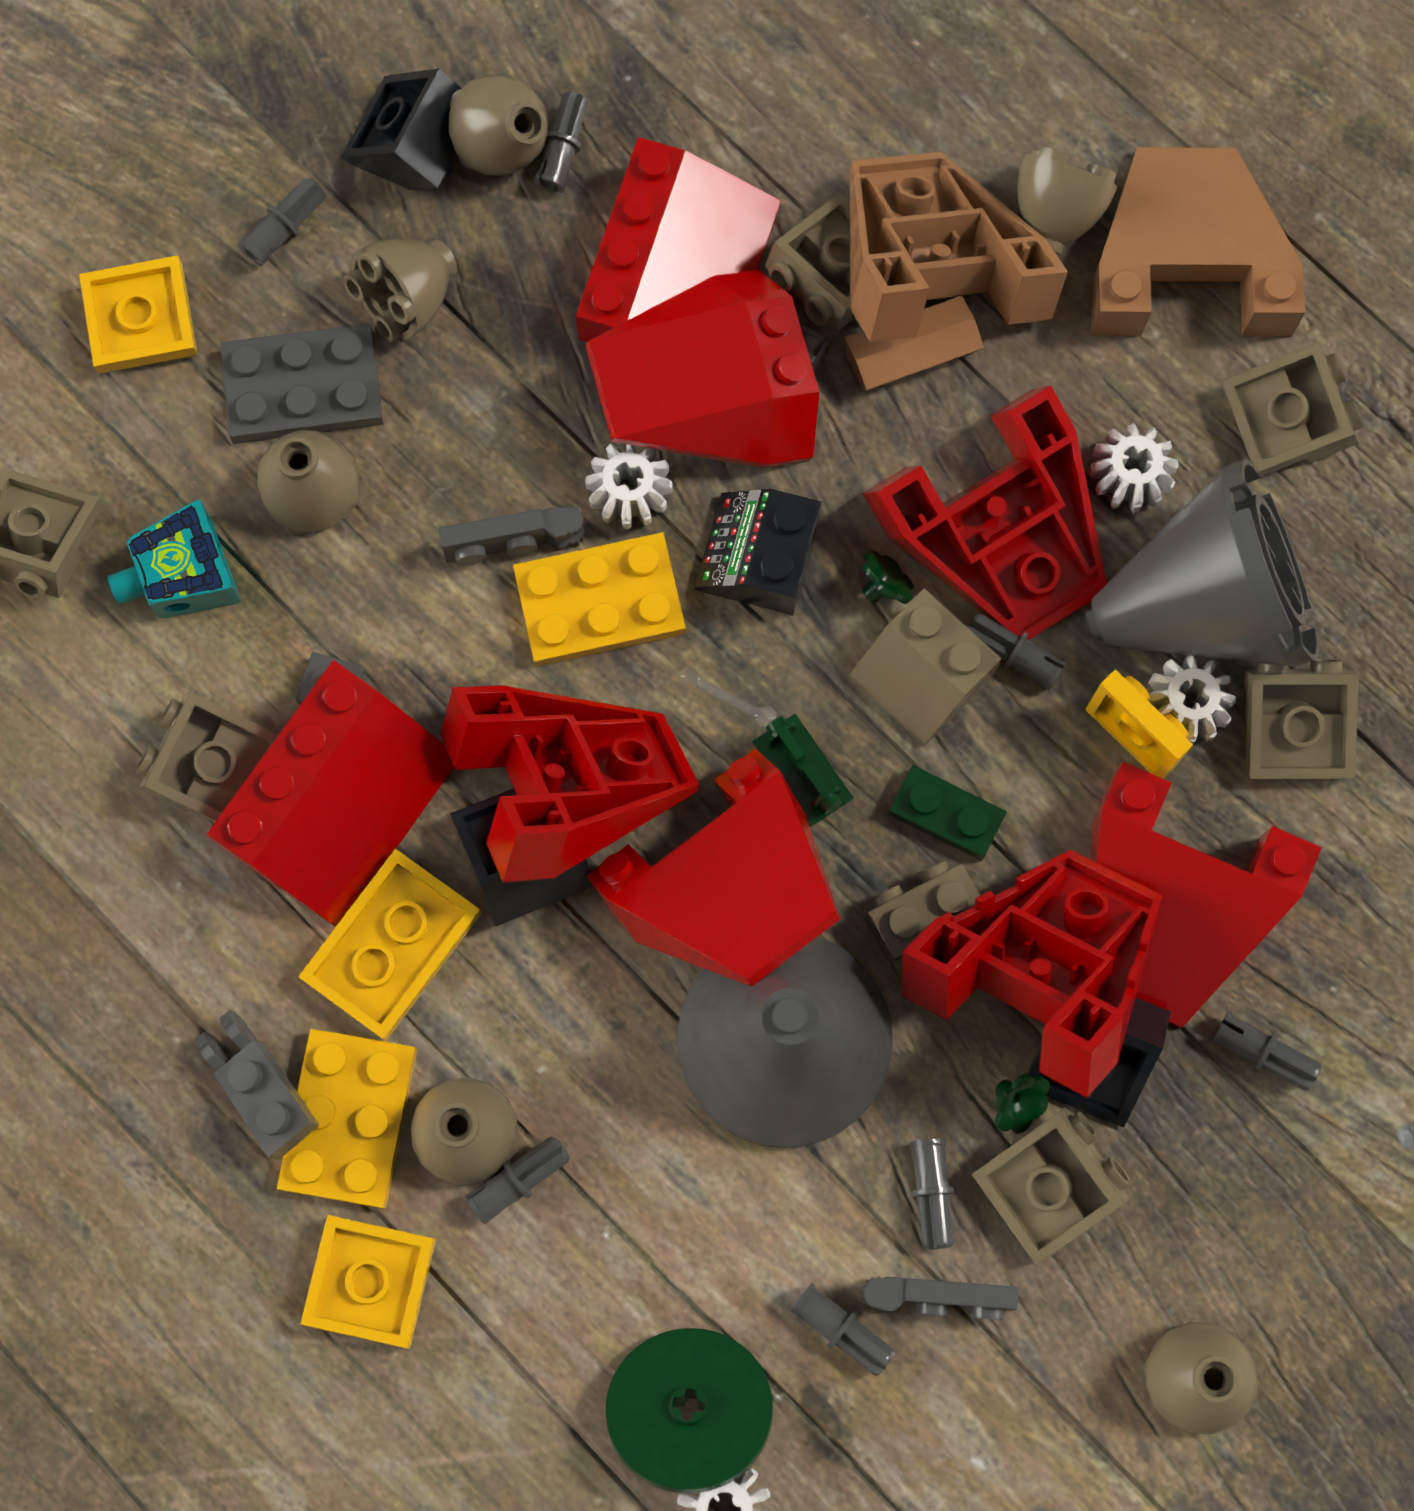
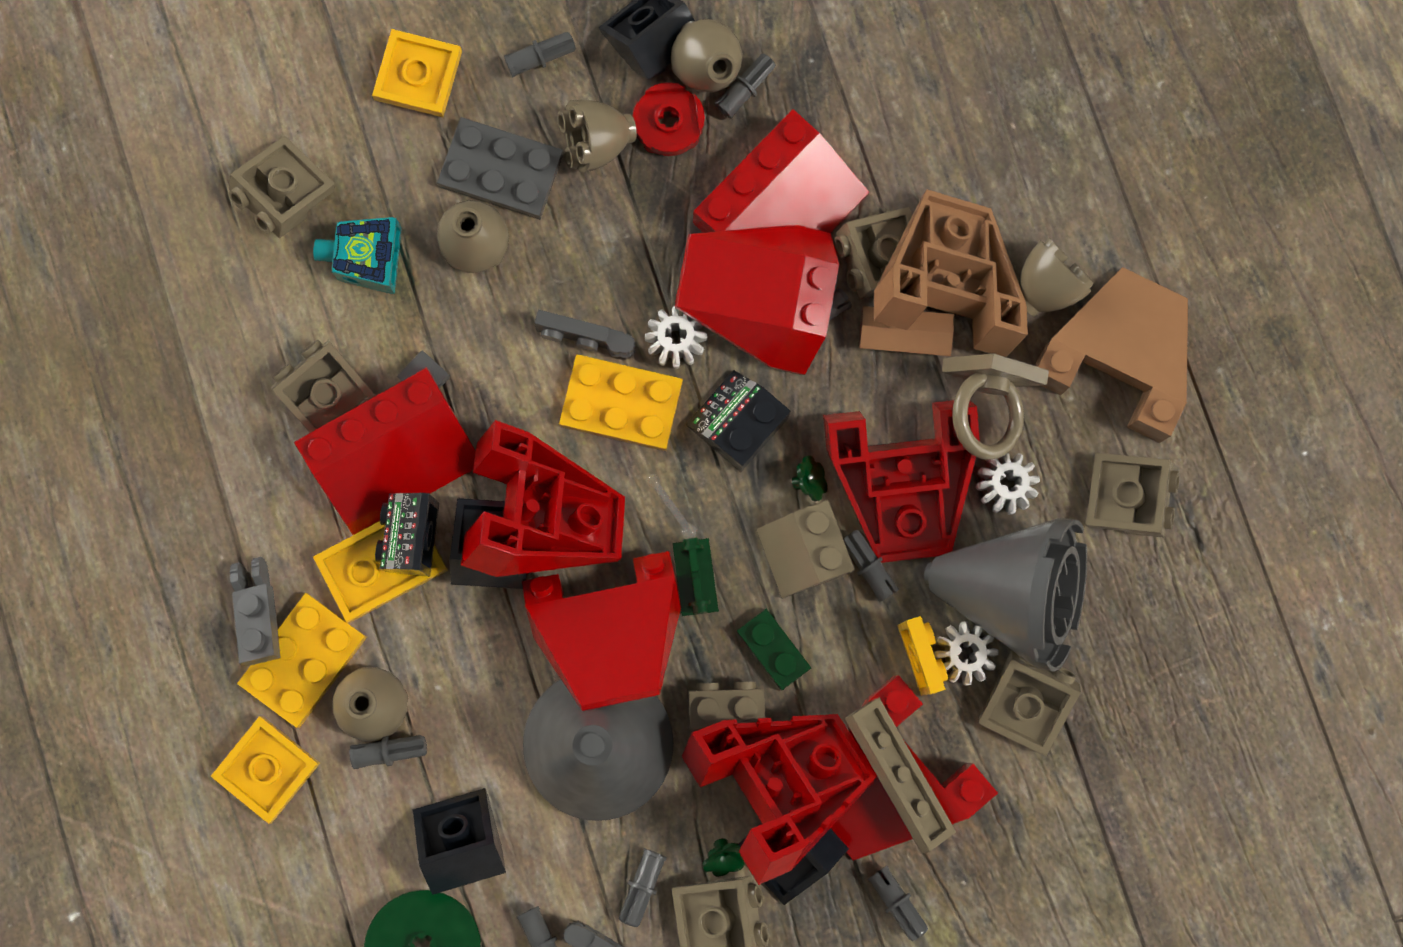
camera: 20 degrees right, 5 degrees up
none -> black slope [375,493,439,577]
none -> black slope [413,788,506,895]
none -> red plate [633,82,705,156]
none -> dark tan plate [844,698,956,853]
none -> dark tan tile [941,353,1049,460]

